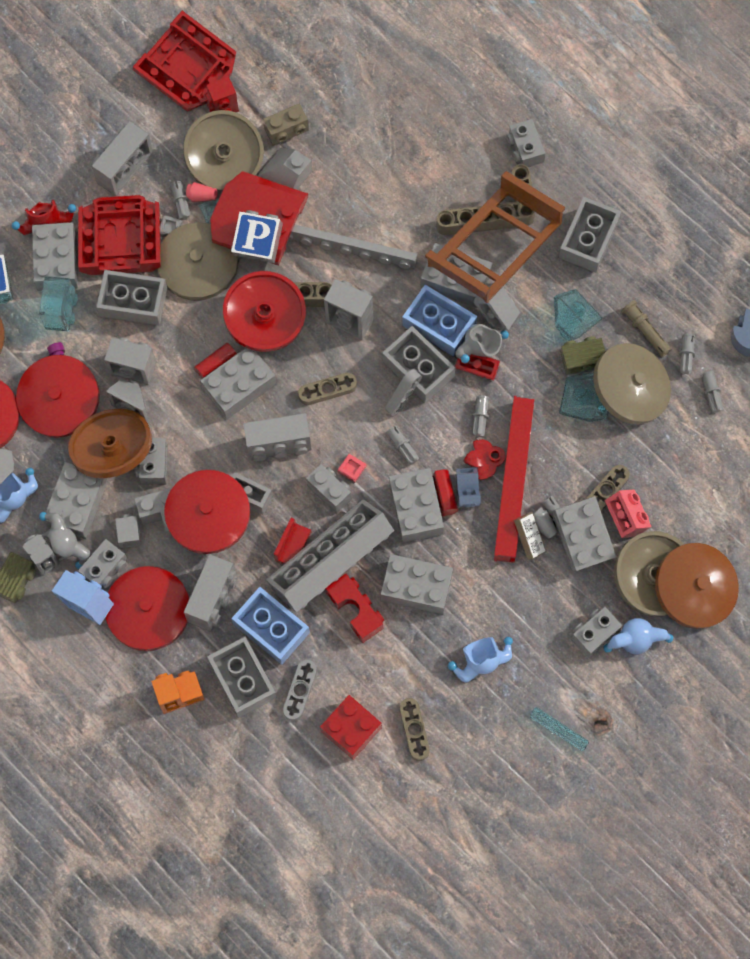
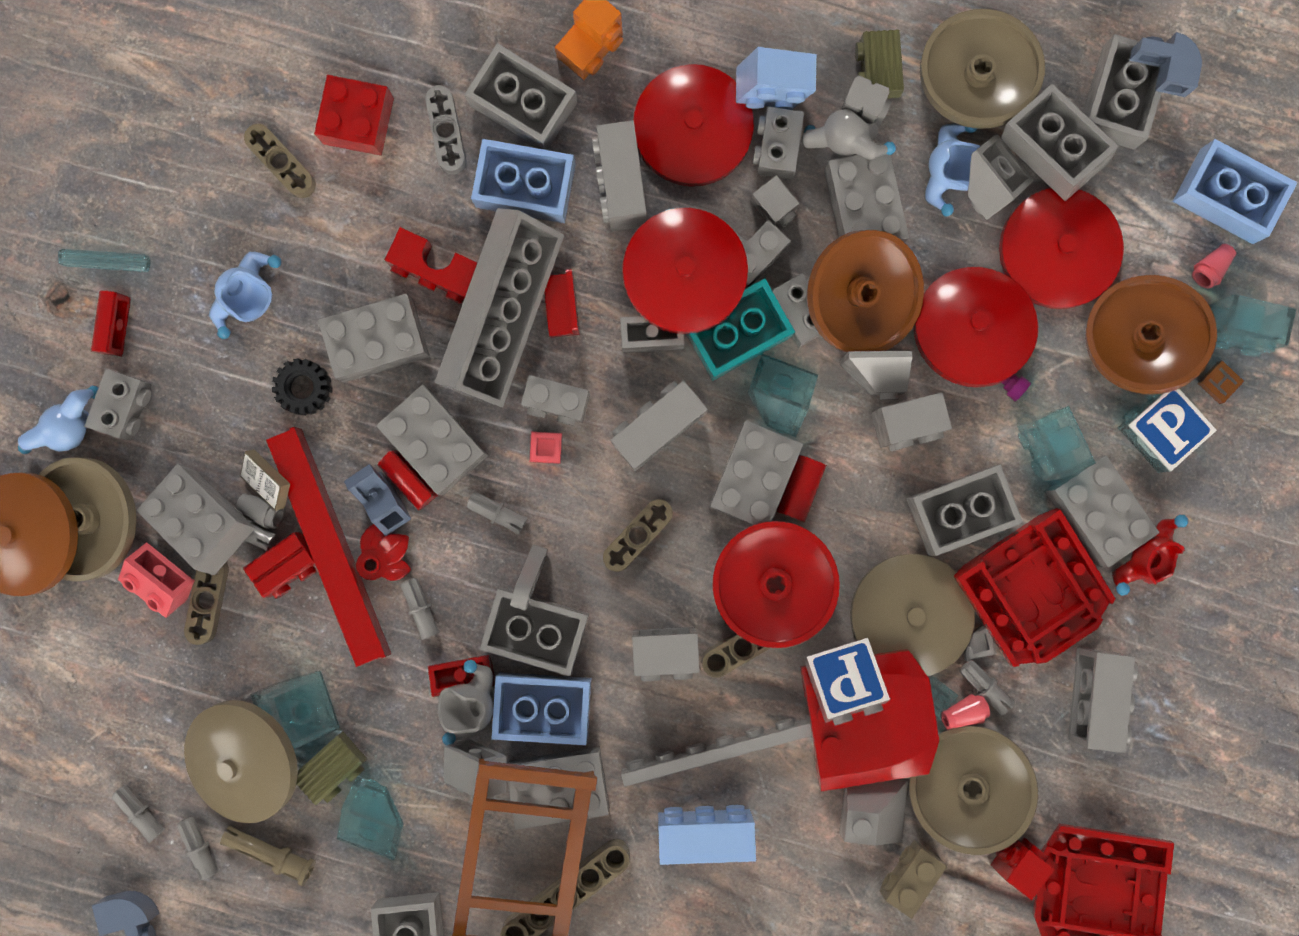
camera: 150 degrees right, 15 degrees up
none -> red brick [91,290,131,357]
none -> red brick [243,532,317,599]
none -> black tyre [272,358,333,416]
none -> light blue brick [658,805,756,865]
none -> teal brick [686,278,795,381]
none -> clear light blue slope [748,354,818,437]

